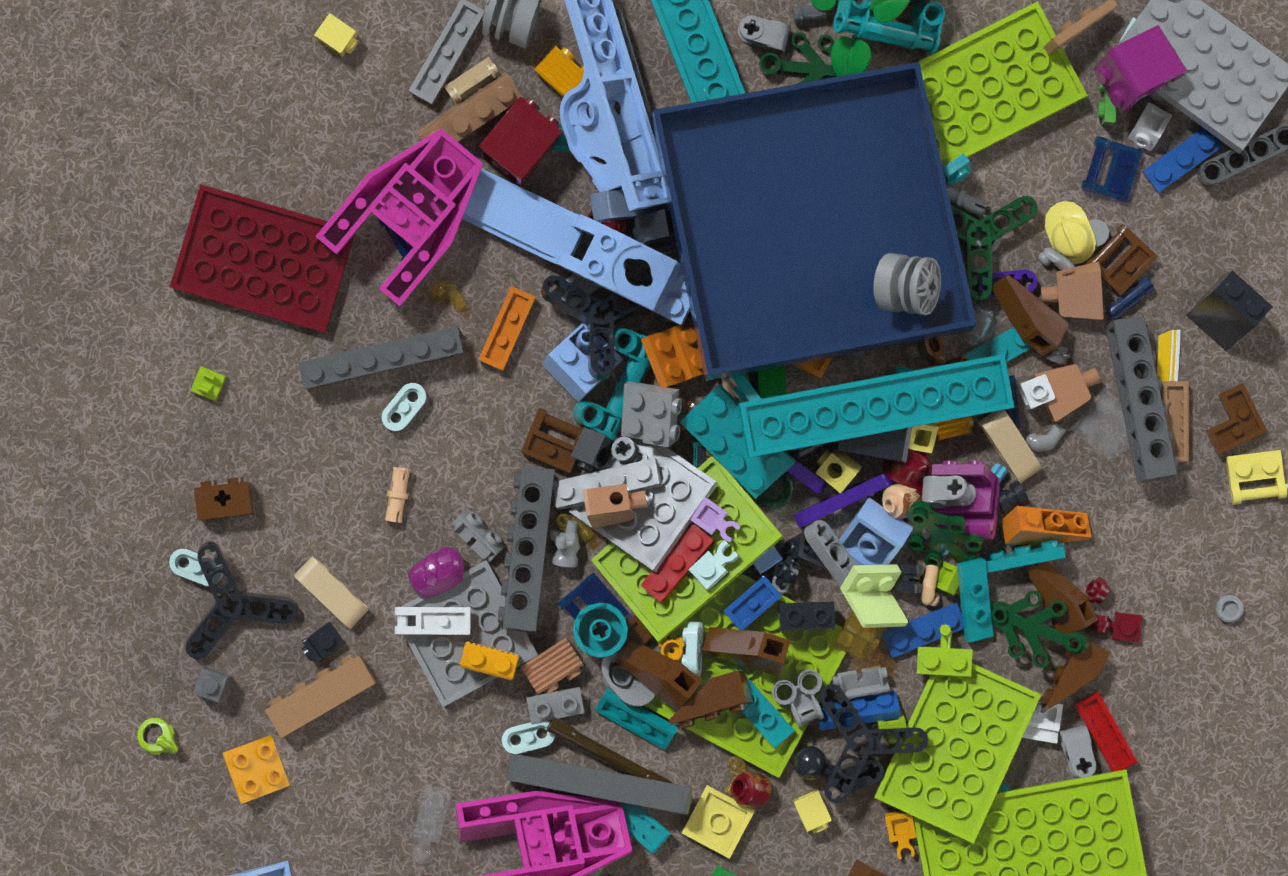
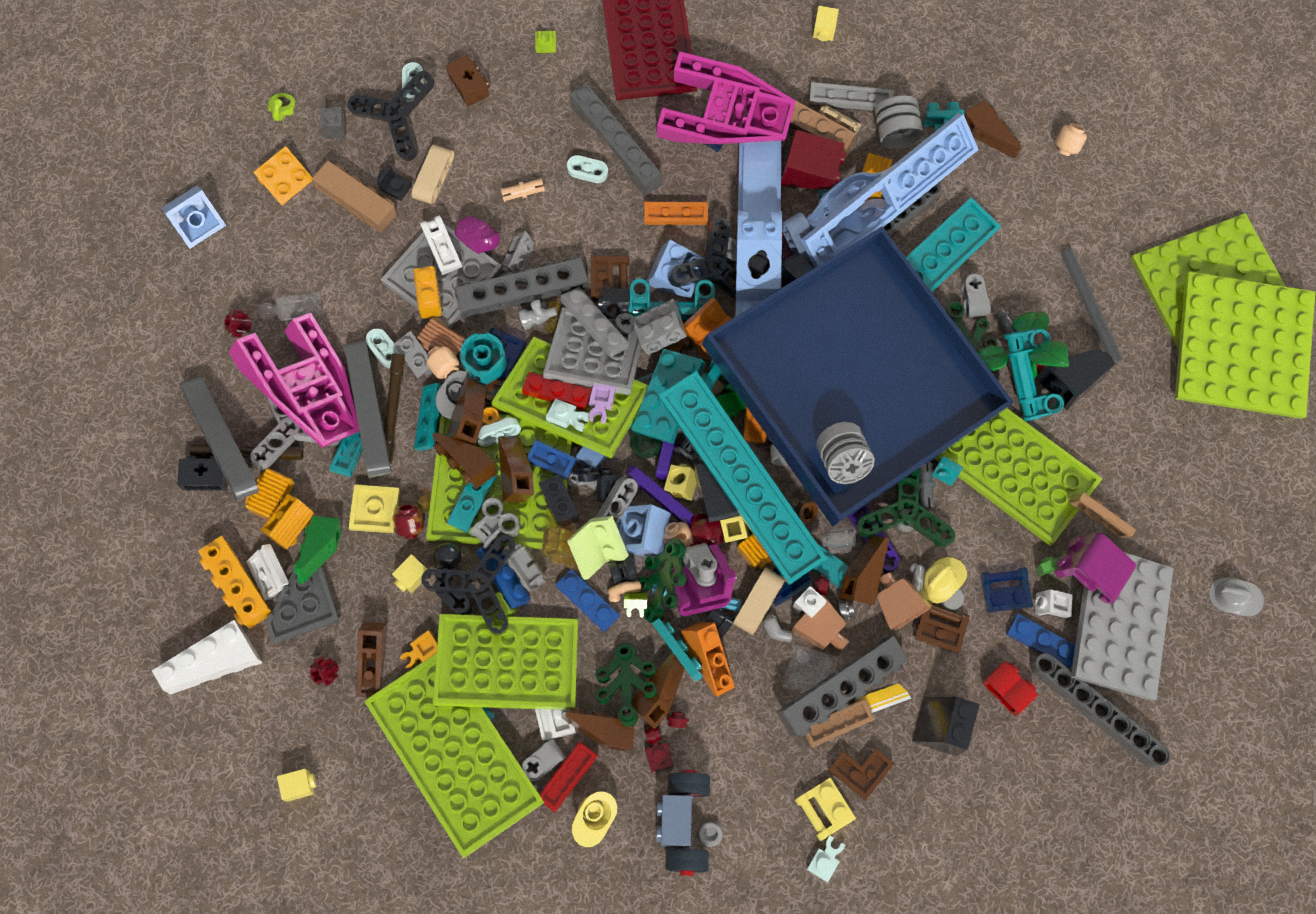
camera: 65 degrees right, 15 degrees down
clear yellow arm [430,281,468,312] -> none
nougat torso [583,484,648,529] -> none
lime plate [917,624,973,677] -> none
teal plate [957,558,993,643] -> none
dark blue axle [1106,277,1155,320] -> none
none -> light nougat head [426,347,459,380]
none -> light yellow piece [572,791,617,847]
none -> brick [656,770,711,876]
none -> dark red plate [814,574,830,596]
none -> red brick [982,661,1038,716]

